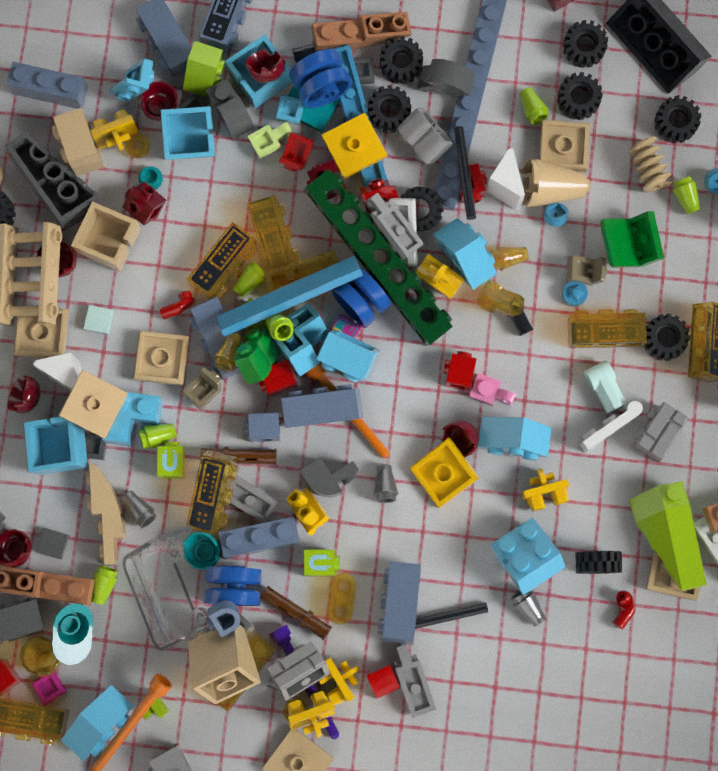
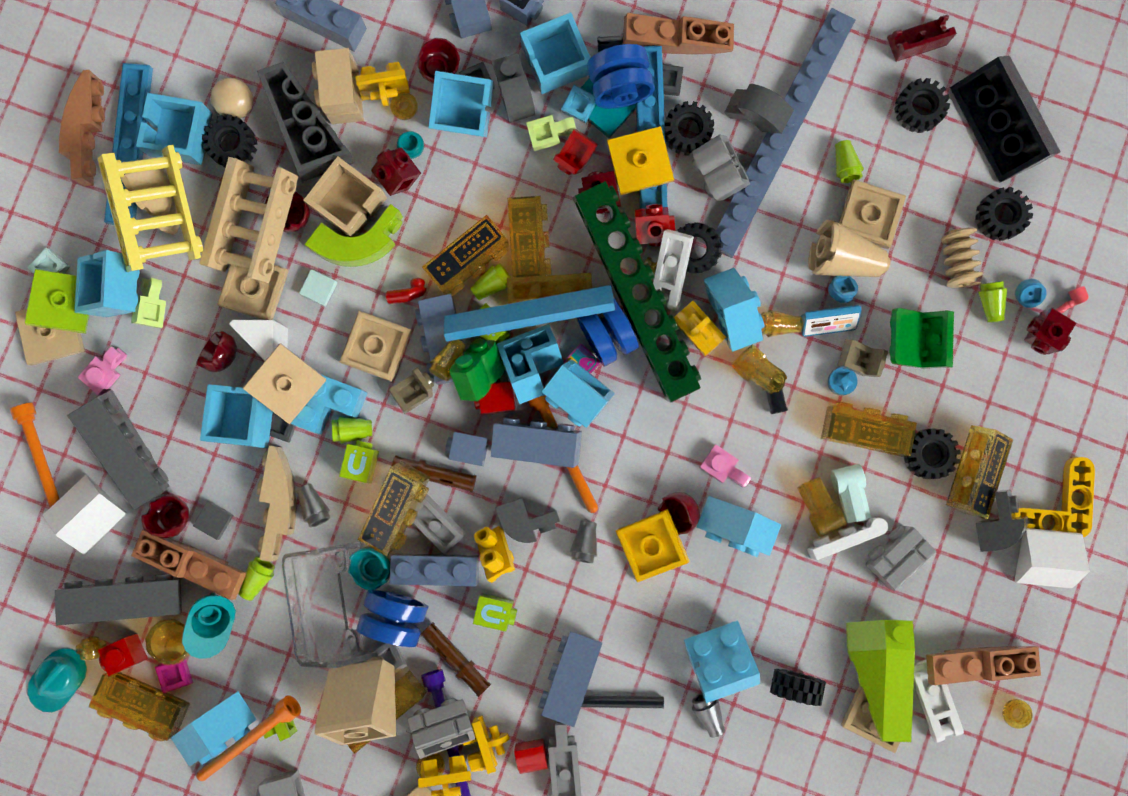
camera: 15 degrees right, 5 degrees up
medium azure bracket [109,58,154,102] -> none
lime brick [183,41,225,98] -> none
sand blue plate [206,601,240,638] -> none
dark red hair [245,49,285,83] -> none
lime cone [264,313,293,341] -> none
clear yellow plate [327,573,357,624] -> none
light grey hinge [365,193,424,260] -> none
black tyre [380,36,423,84] -> none
red brick [443,351,477,391] -> none
black bar [454,126,476,220] -> none
red bracket [460,163,488,204] -> none
white slope [486,148,525,210] -> none
yellow hips [521,468,569,512] -> none
black tyre [557,72,603,120] -> none
red arm [612,590,636,630] -> none
none -> lime arch [304,204,403,267]
none -> clear yellow piece [797,477,847,537]
none -> slope [800,305,861,337]

